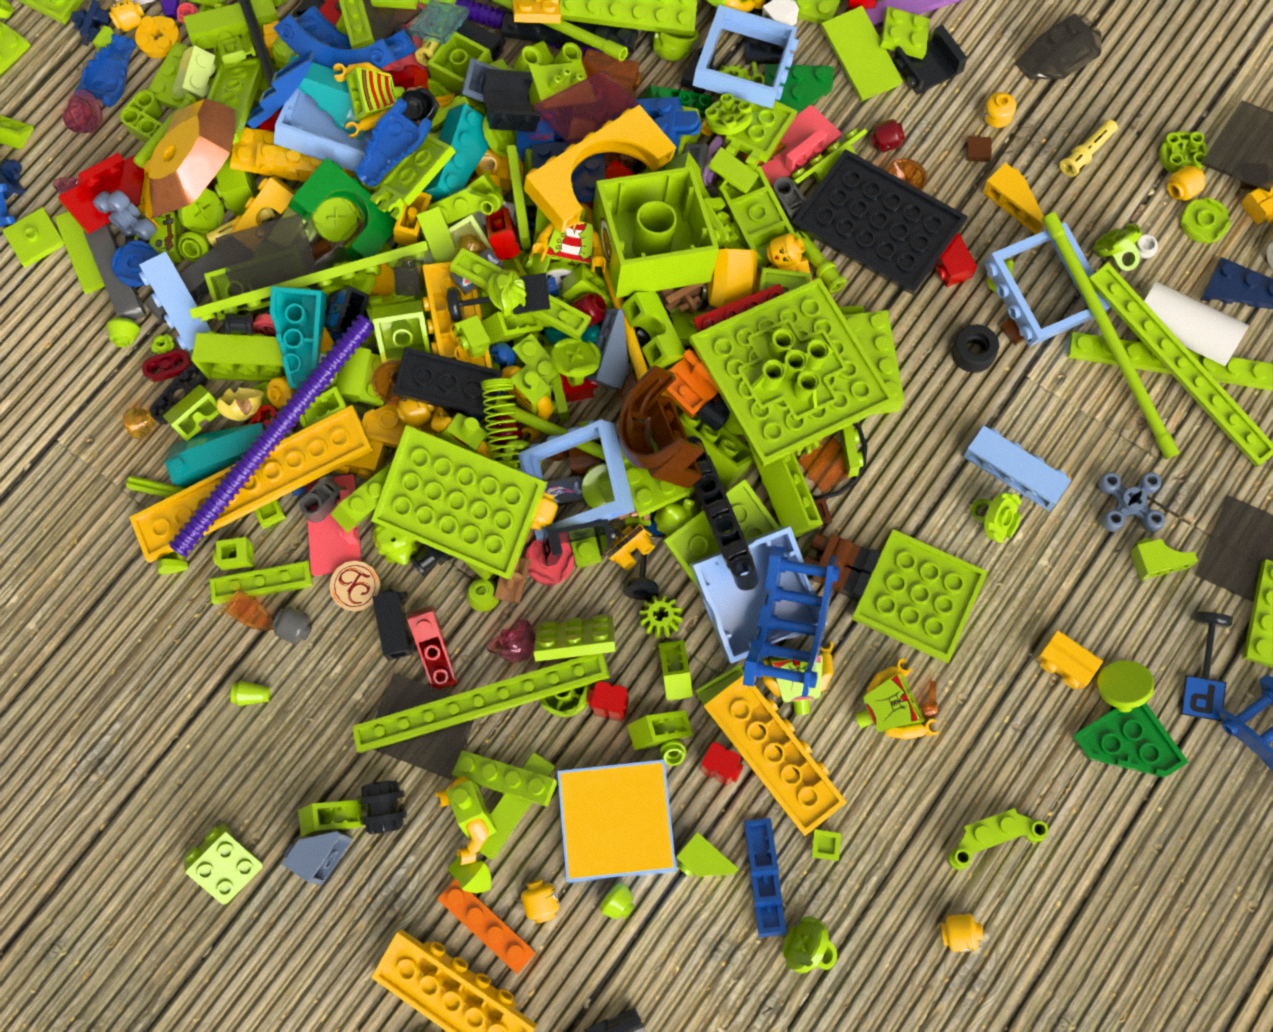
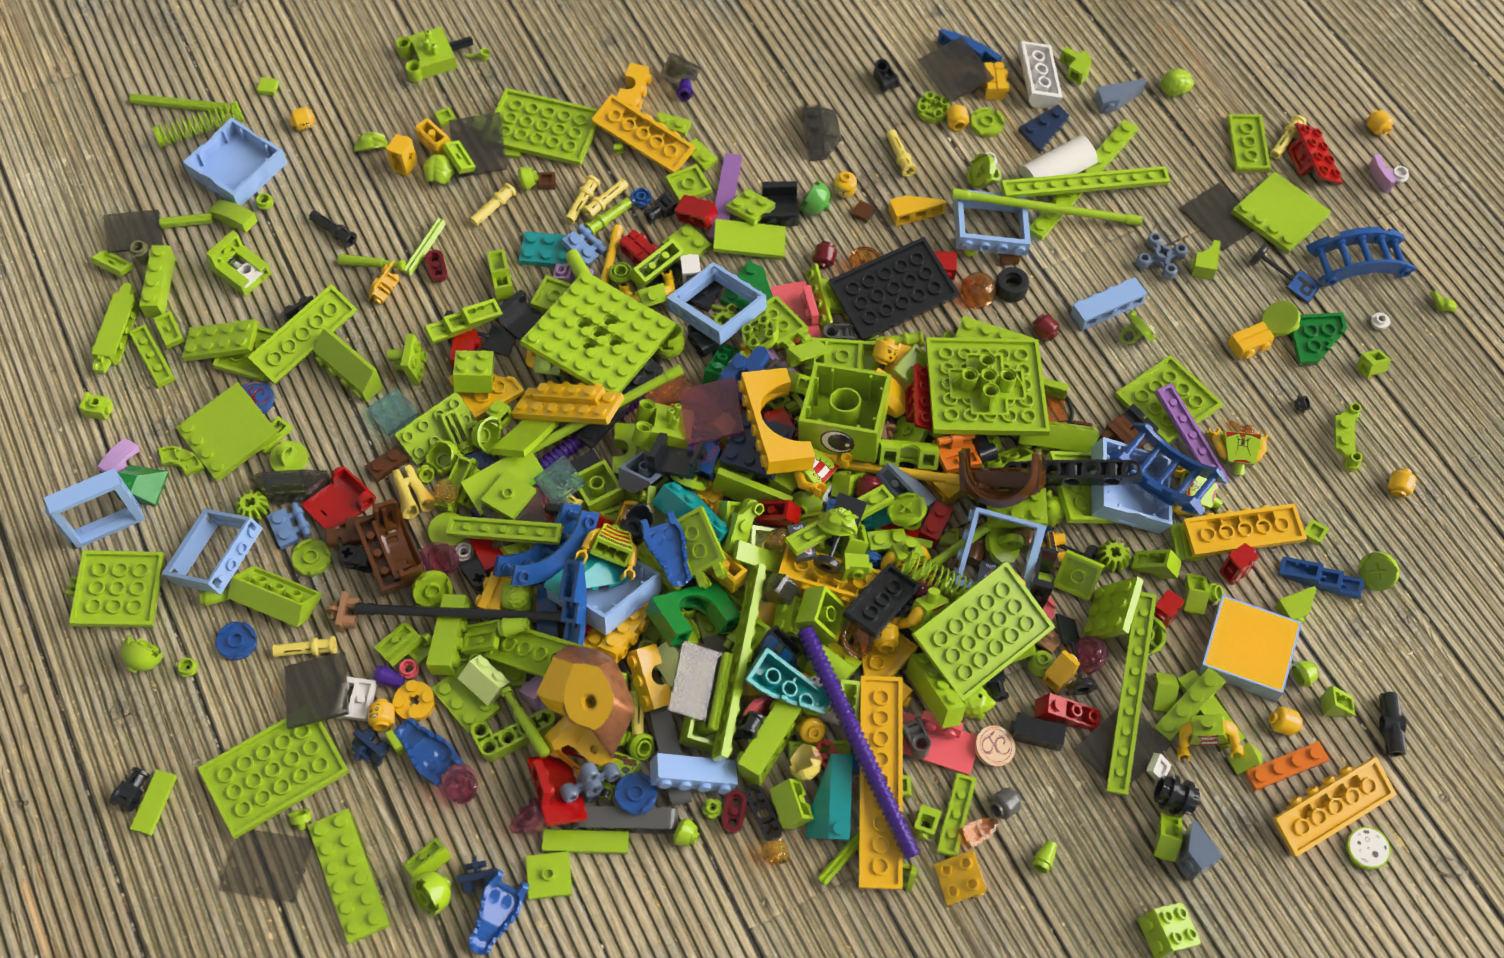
camera: 70 degrees left, 10 degrees down
none -> lime cone [497,617,530,638]
none -> lime axle [707,652,734,732]
none -> bright green cylinder [798,180,831,216]
none -> black piece [873,59,900,93]
none -> red brick [918,501,953,550]
none -> yellow hinge [934,850,987,906]
none -> clear orange cylinder [960,272,996,309]
none -> dark red head [1032,314,1059,341]
none -> yellow slope [1042,650,1080,694]
none -> lime plate [1053,549,1105,601]
none -> black piece [1055,613,1097,696]
none -> white plate [1146,753,1171,782]
none -> lime slope [1152,672,1179,713]
none -> medium lavender tile [1154,383,1230,487]
none -> black plate [1294,395,1310,413]
none -> lime slope [1320,686,1356,717]
none -> lime brick [1357,349,1391,379]
none -> white plate [1371,313,1390,330]

